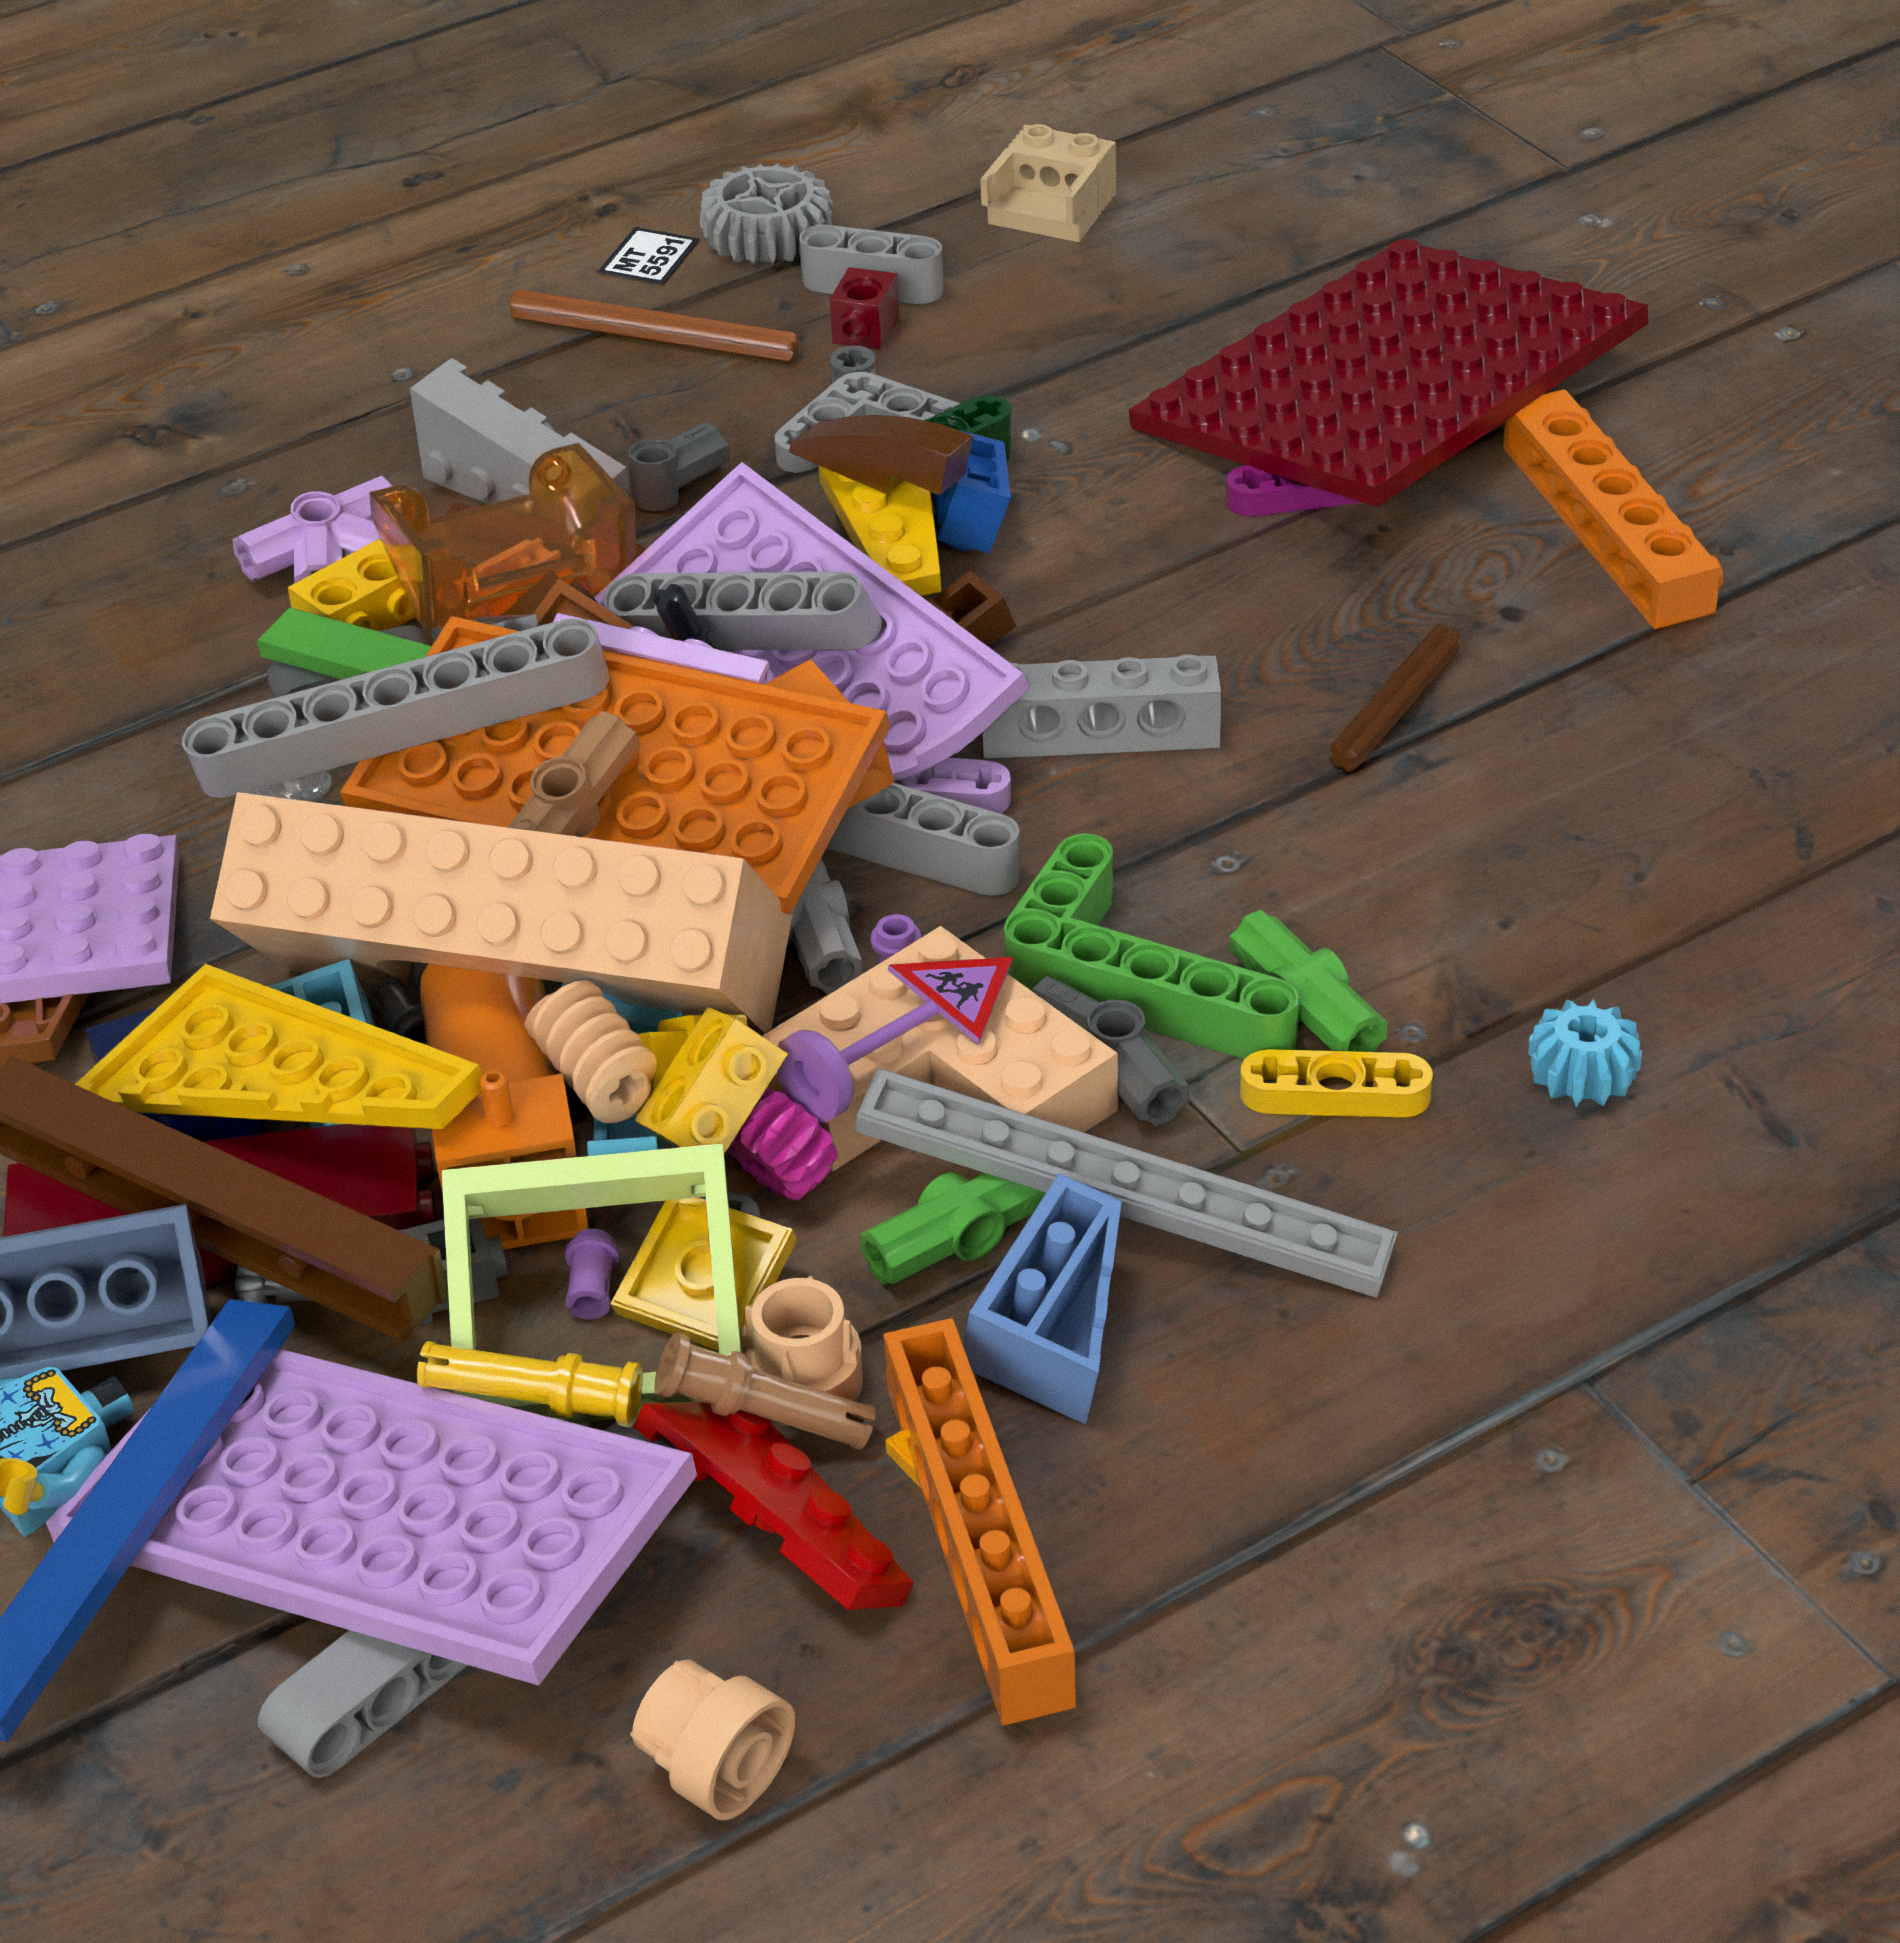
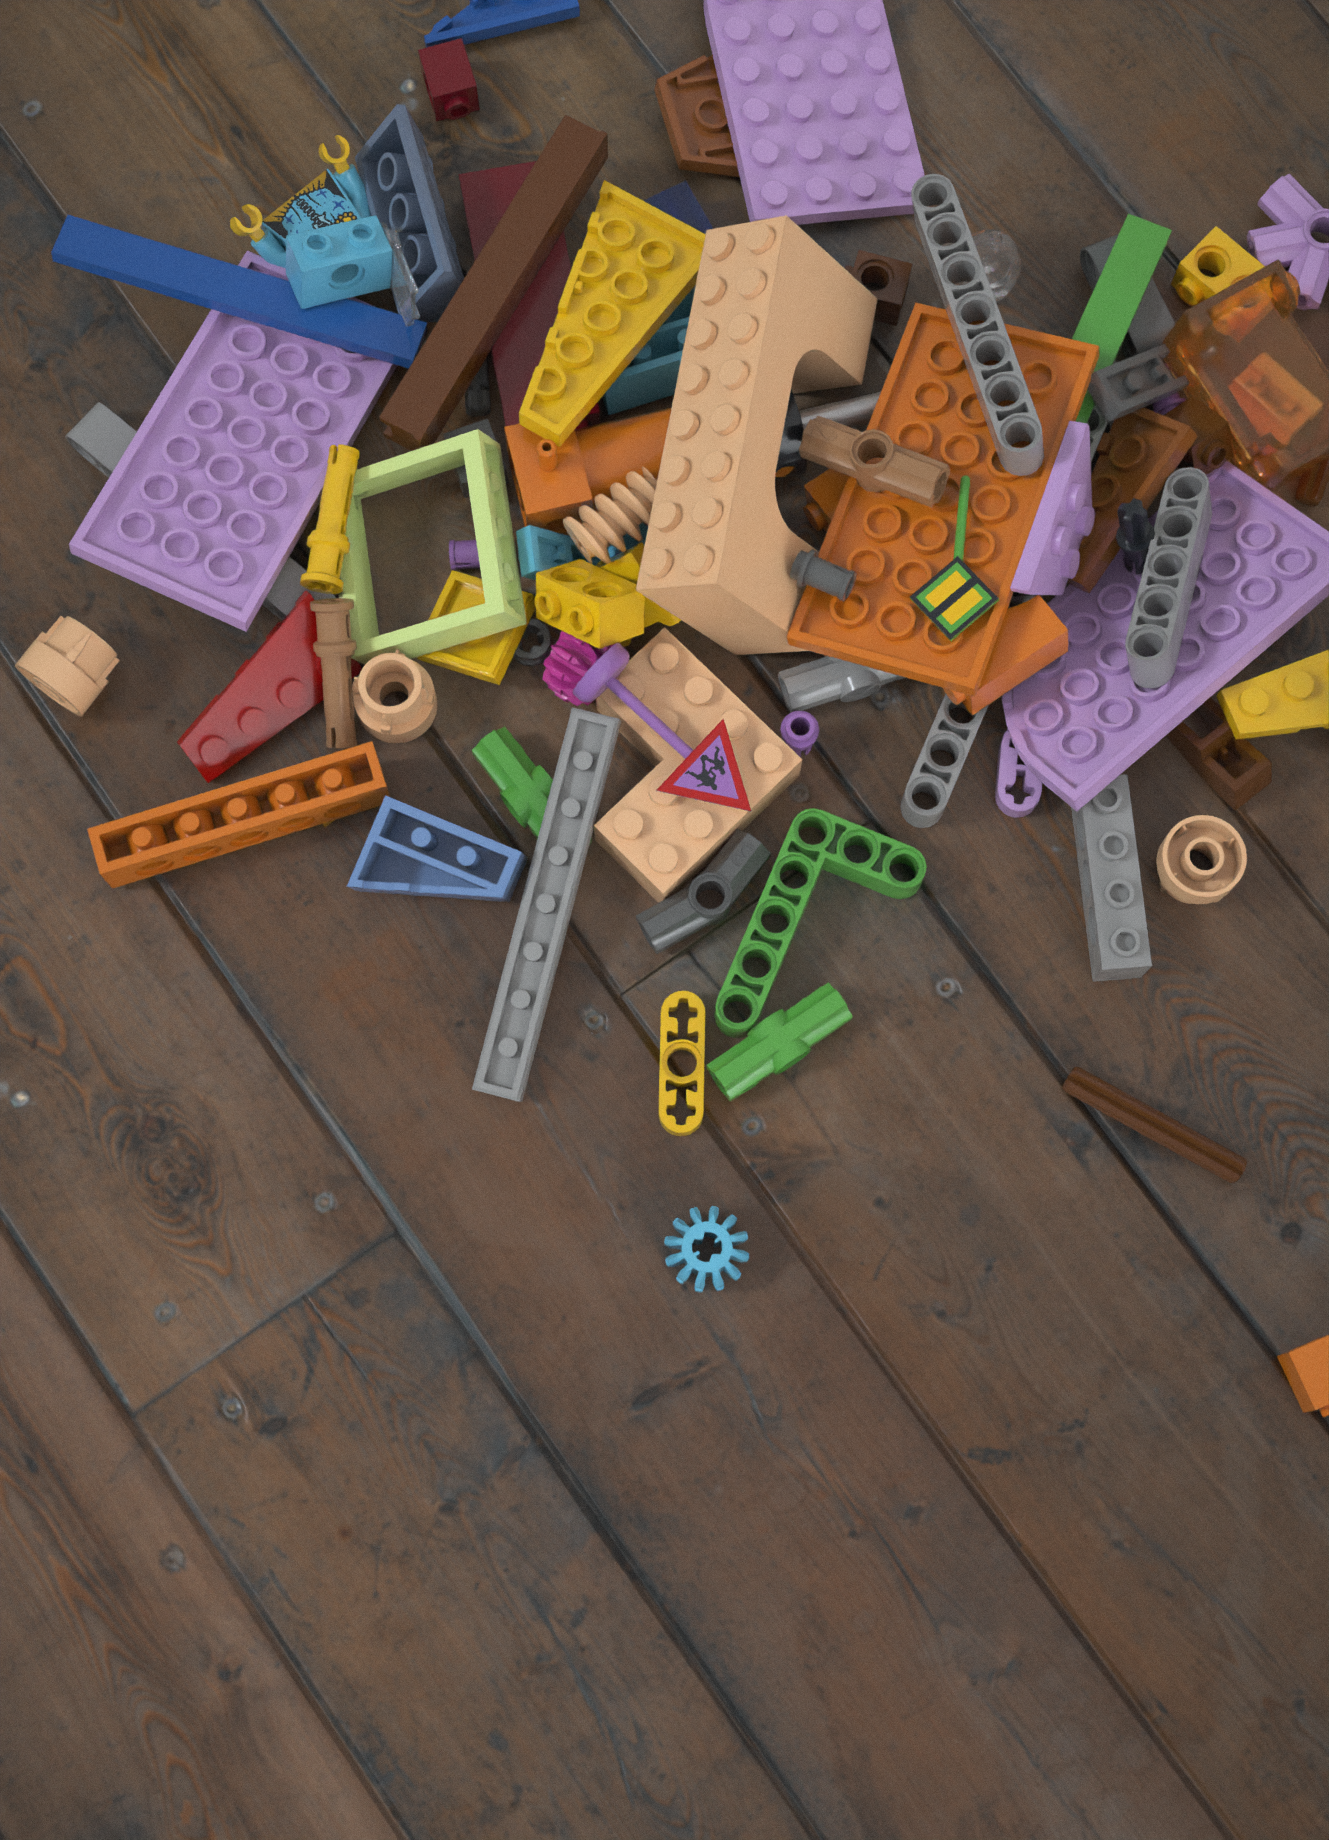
camera: 85 degrees right, 35 degrees up
none -> medium azure brick [286,215,392,309]
none -> clear piece [380,222,420,327]
none -> dark grey pin [790,549,857,602]
none -> piece [910,475,999,641]
none -> light nougat piece [1156,815,1247,904]

